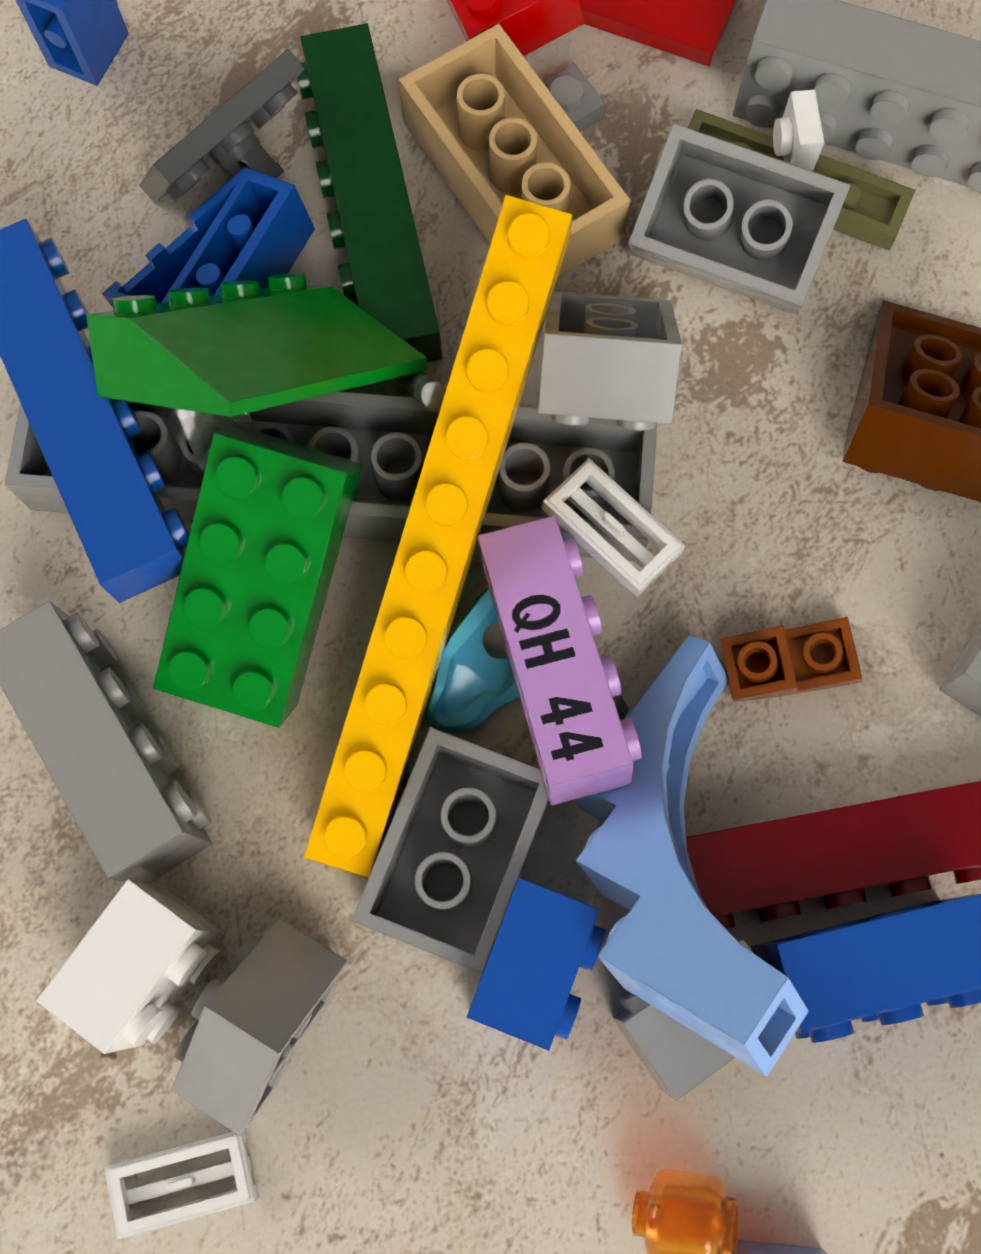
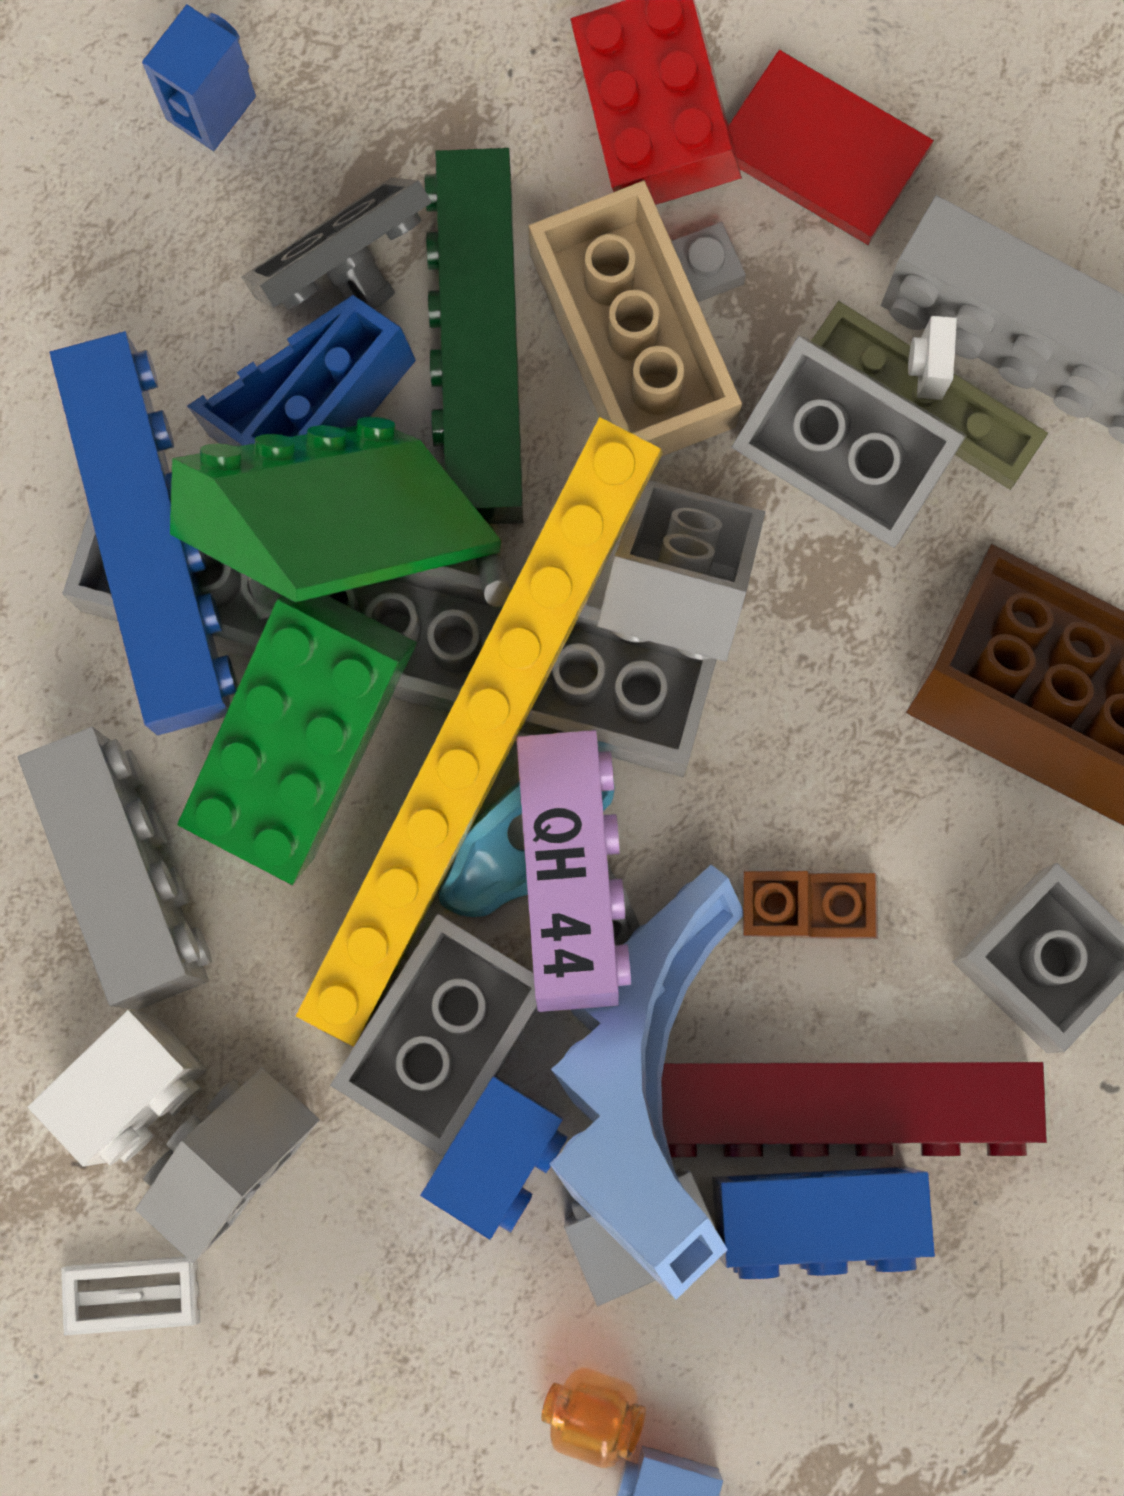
camera: 10 degrees right, 5 degrees up
white tile [542,458,685,598] -> none

